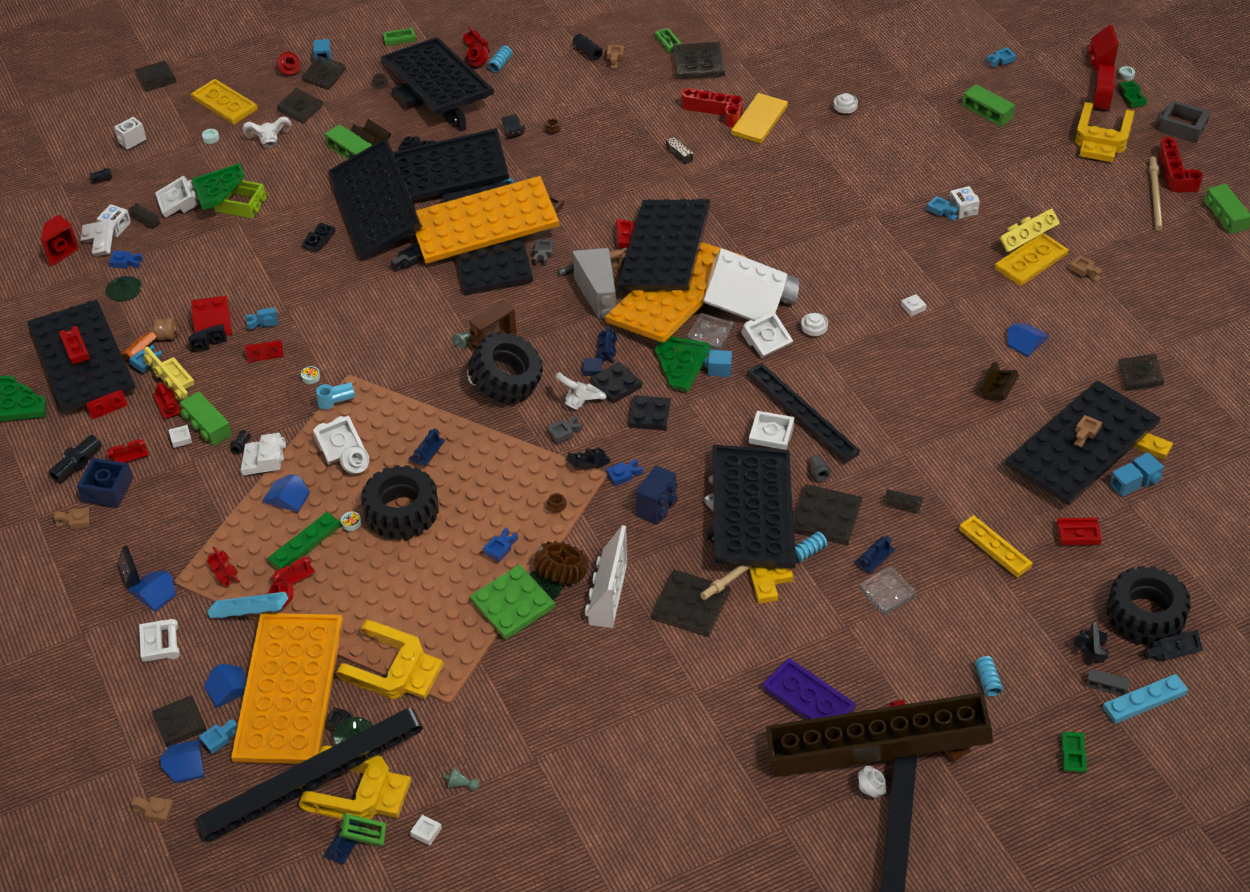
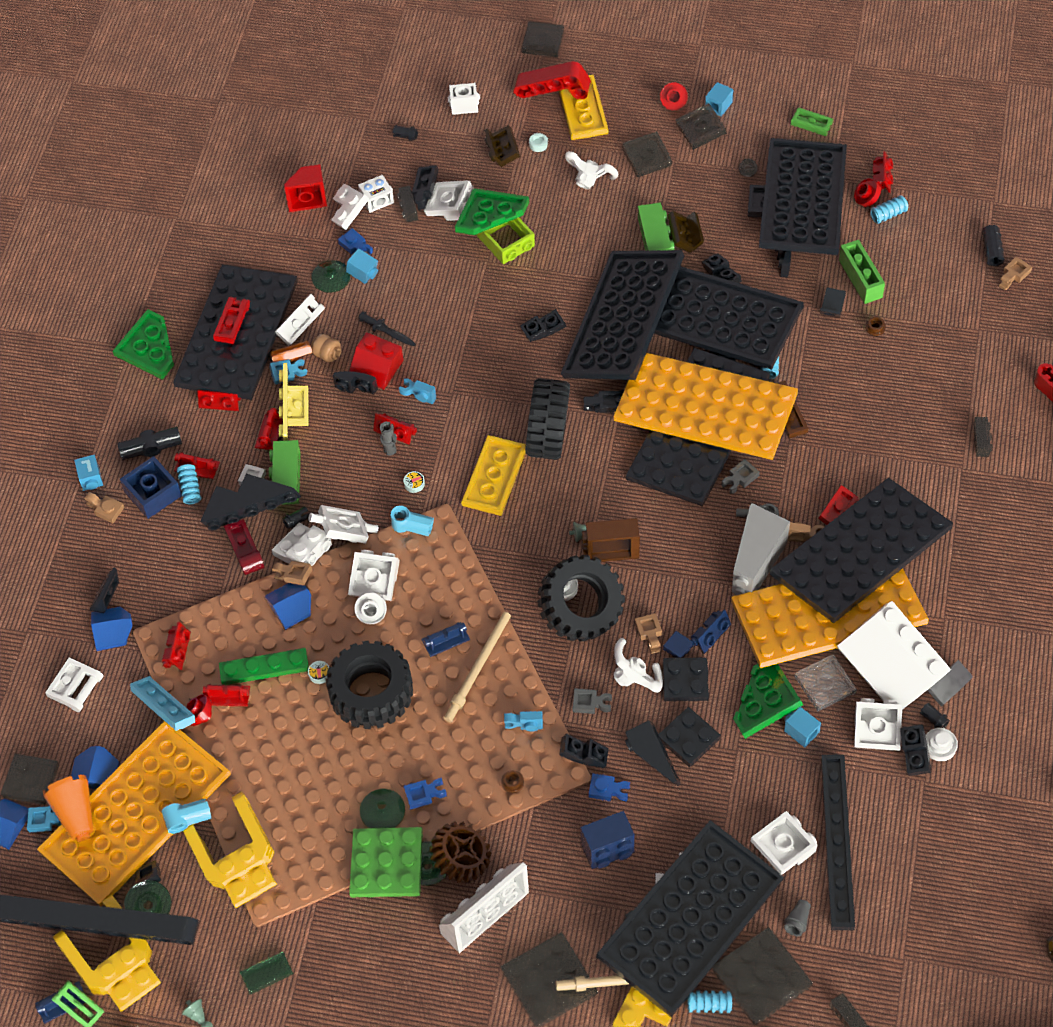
camera: 40 degrees right, 10 degrees up
none -> orange cone [42,775,94,842]
none -> dark azure brick [74,454,103,491]
none -> medium azure piece [161,799,211,834]
none -> medium azure piece [177,464,201,504]
none -> black slope [200,473,301,531]
none -> dark red plate [224,519,265,575]
none -> clear green tile [240,951,293,995]
none -> medium nougat plate [272,561,312,585]
none -> white plate [275,294,325,346]
none -> white plate [308,505,378,544]
none -> dark azure brick [346,248,378,284]
none -> black sword [358,312,416,346]
none -> clear green dish [360,789,405,828]
none -> dark grey pin [380,422,397,456]
none -> black hinge [412,165,439,210]
none -> tan bar [444,612,511,722]
none -> yellow tile [461,435,526,516]
none -> dark brown bracket [484,125,521,167]
none -> dark azure plate [504,711,543,732]
none -> red beam [514,61,591,100]
none -> black tyre [525,378,570,460]
none -> black slope [625,720,681,786]
none -> medium nougat plate [635,613,662,654]
none -> bright green brick [839,239,885,304]
none -> black slope [900,724,932,776]
none -> black pin [920,703,950,728]

